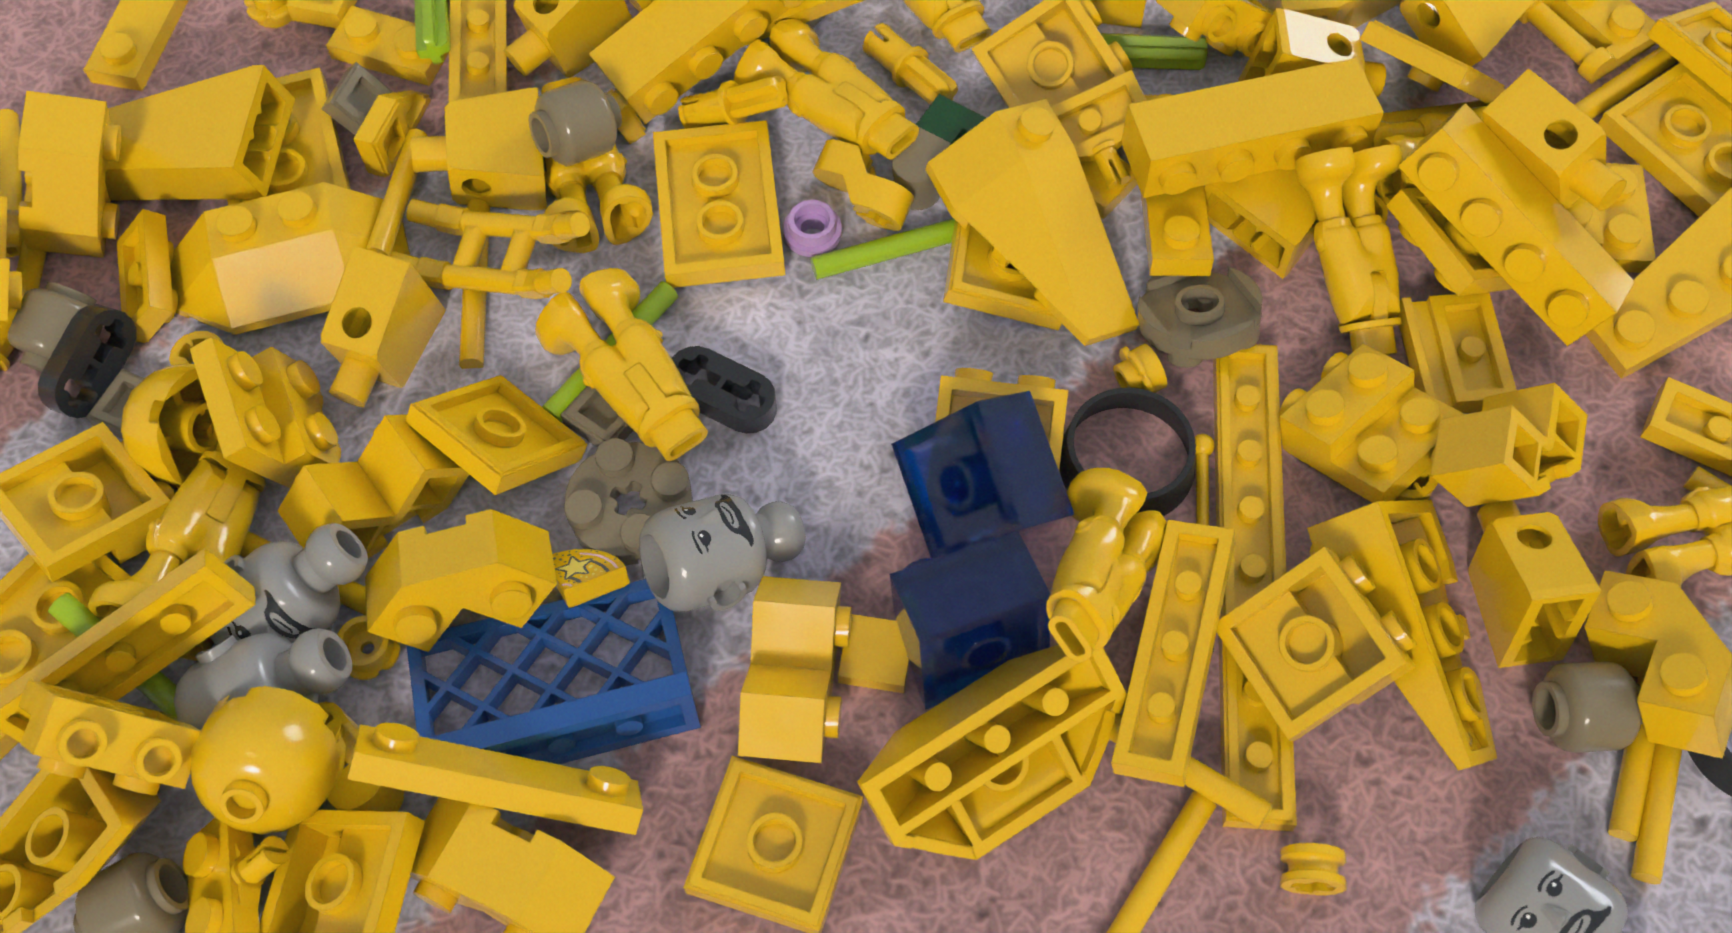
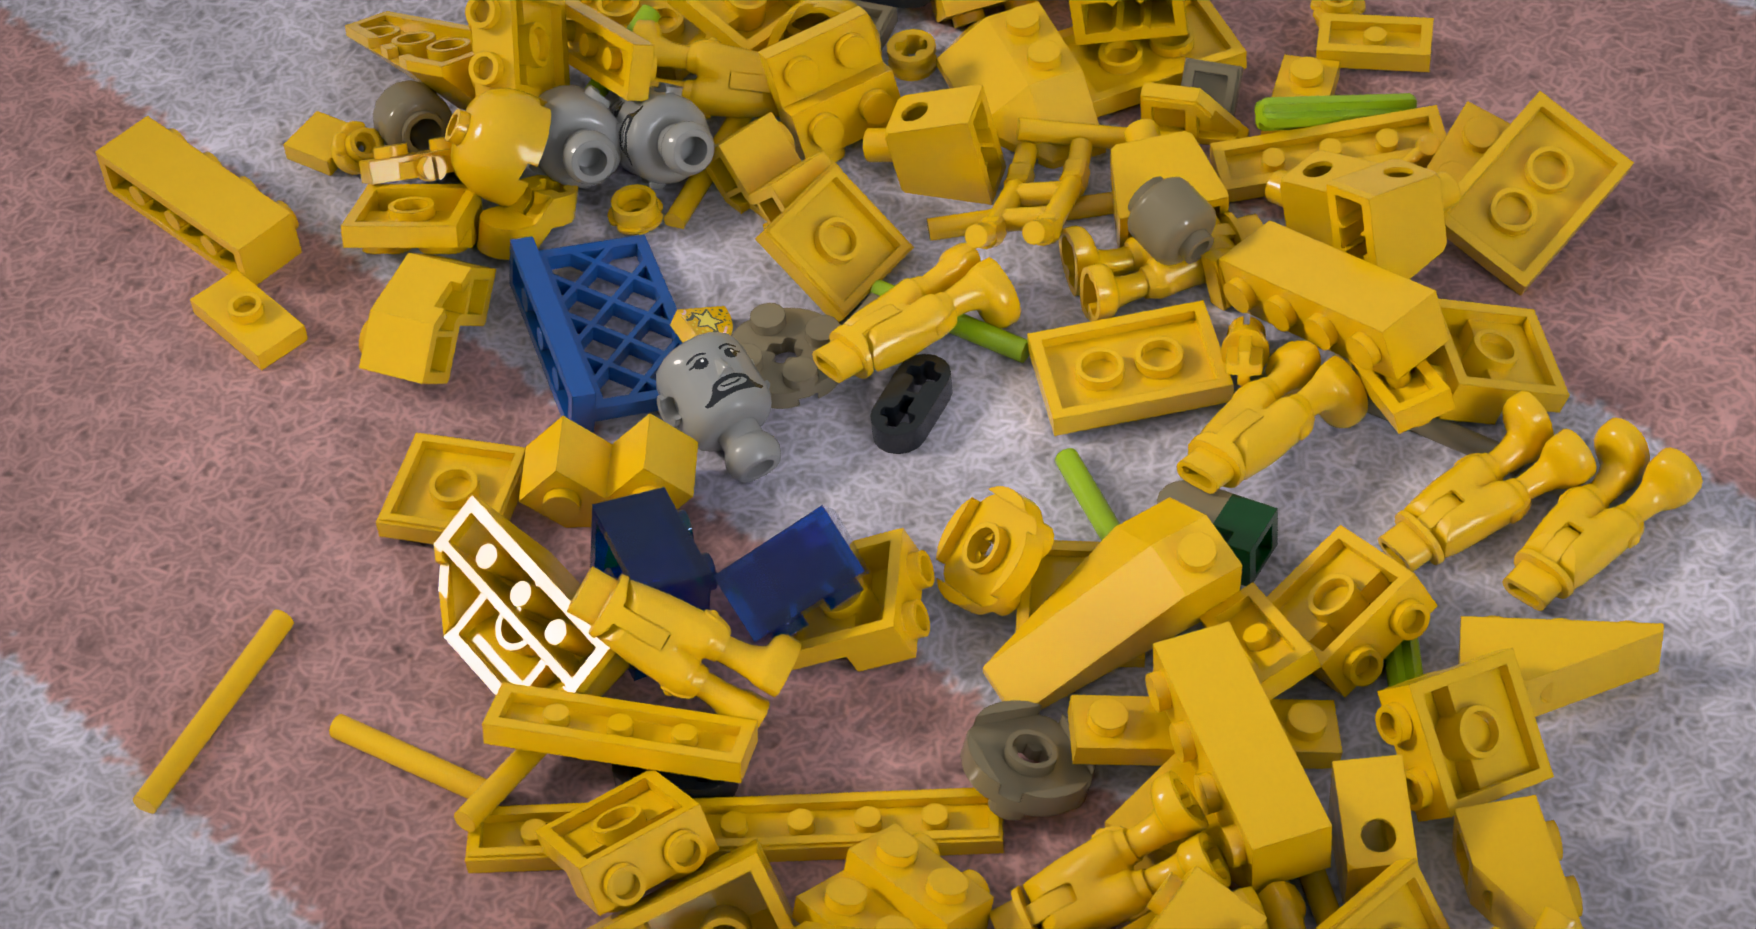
camera: 90 degrees right, 15 degrees down
yellow plate [347,723,643,835] -> none
yellow brick [365,509,557,652] -> none
lavender plate [783,200,842,257] -> none
yellow piece [812,139,915,231] -> none
yellow axle [863,23,958,105] -> none
black tyre [1059,388,1196,516] -> none
yellow plate [1113,343,1167,393] -> none
yellow hinge [1194,433,1215,525] -> none
yellow bush [1280,843,1347,896] -> none
none -> yellow plate [936,486,1054,616]

